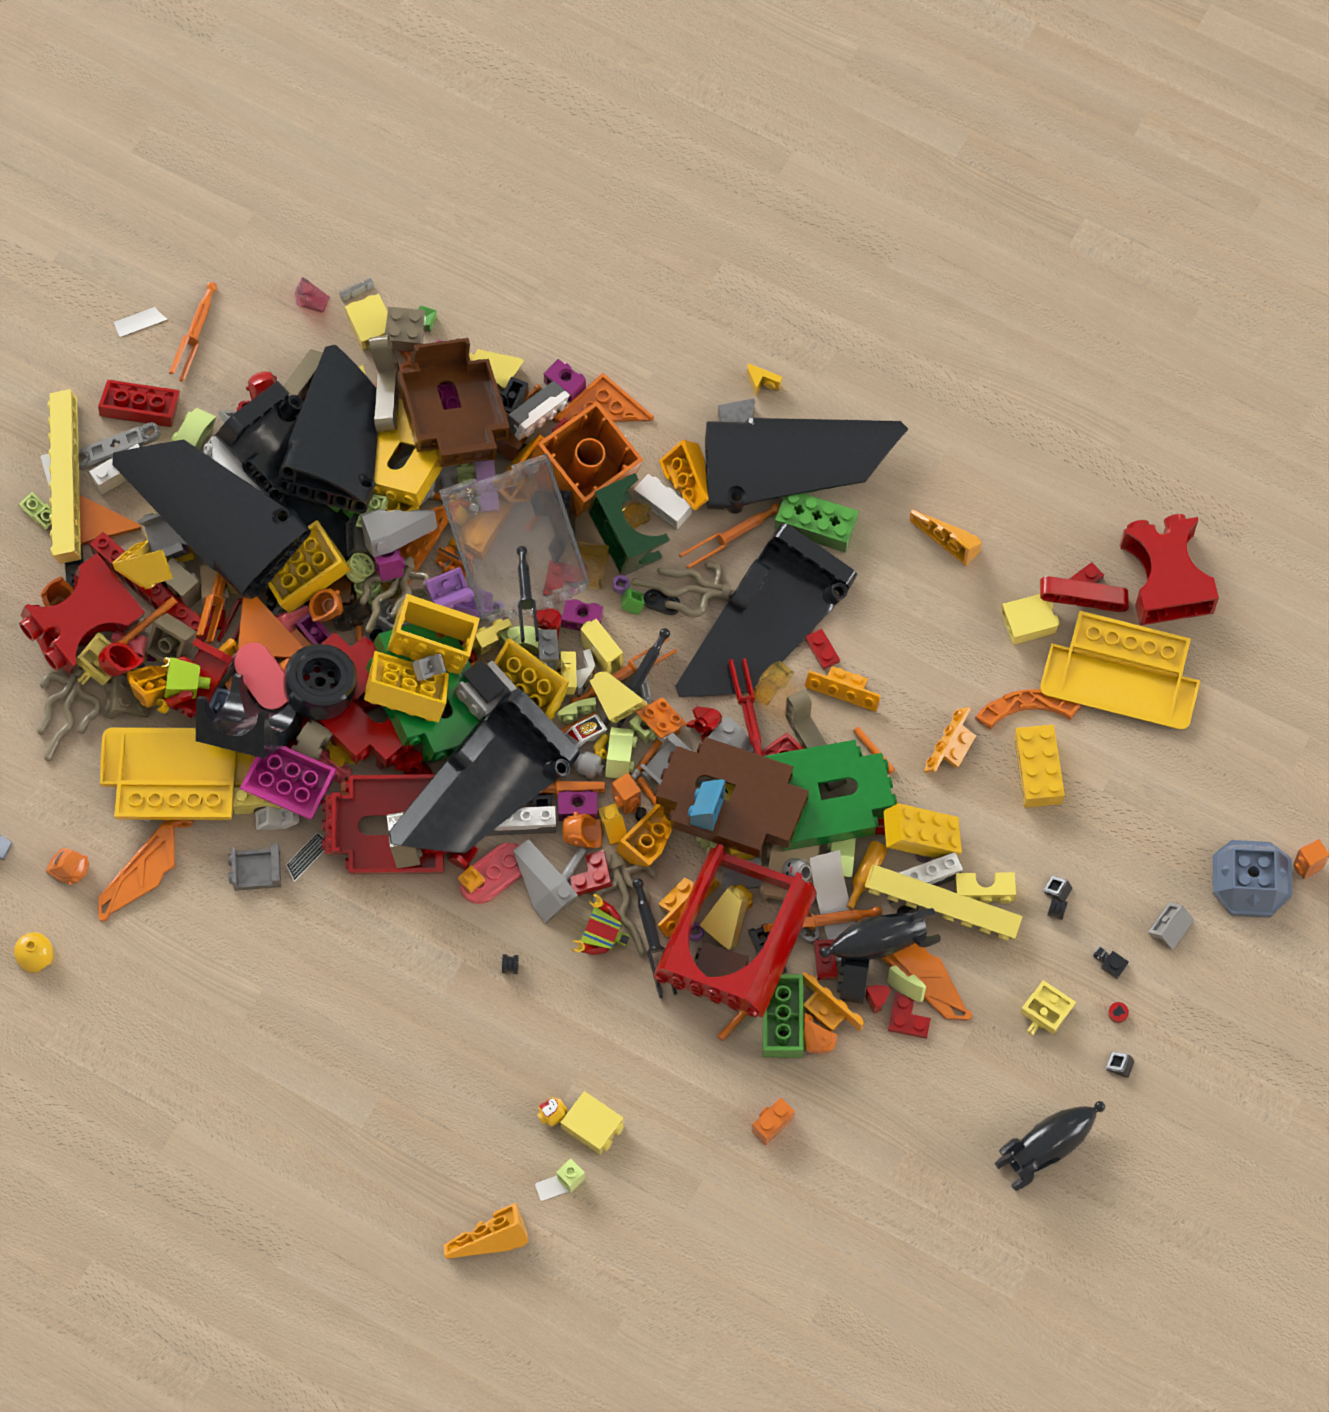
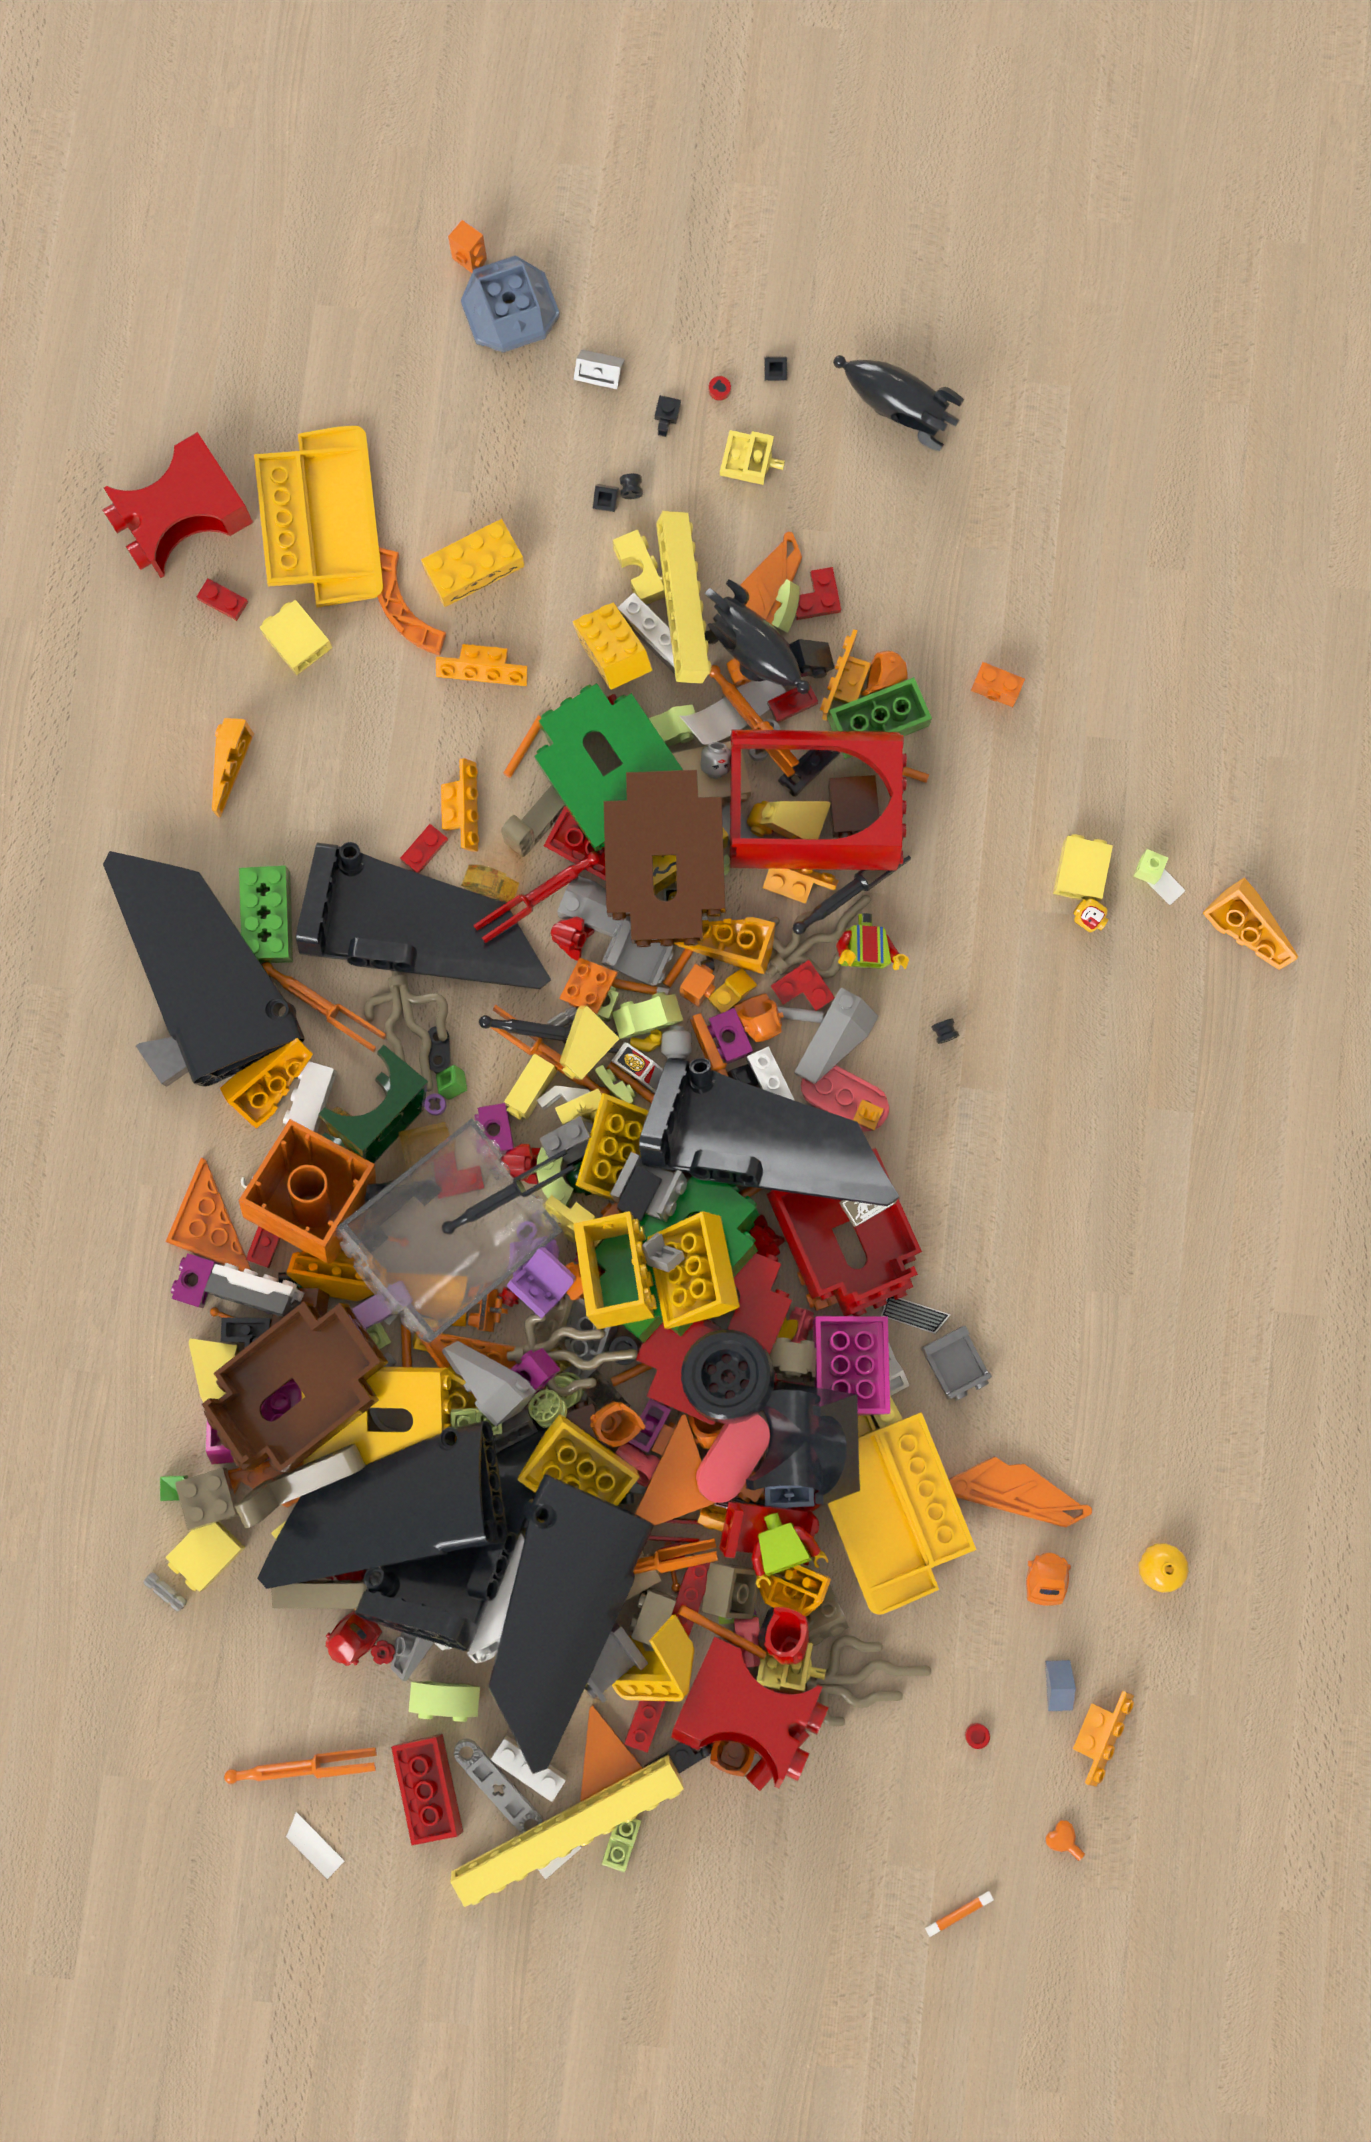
camera: 115 degrees left, 15 degrees up
clear pink slope [295,277,330,313] -> none
dark azure slope [688,779,725,831] -> none
yellow slope [747,363,782,396] -> none
light orange piece [846,841,888,910] -> none
red tile [865,985,891,1014] -> none
red beam [1040,576,1129,612] -> none

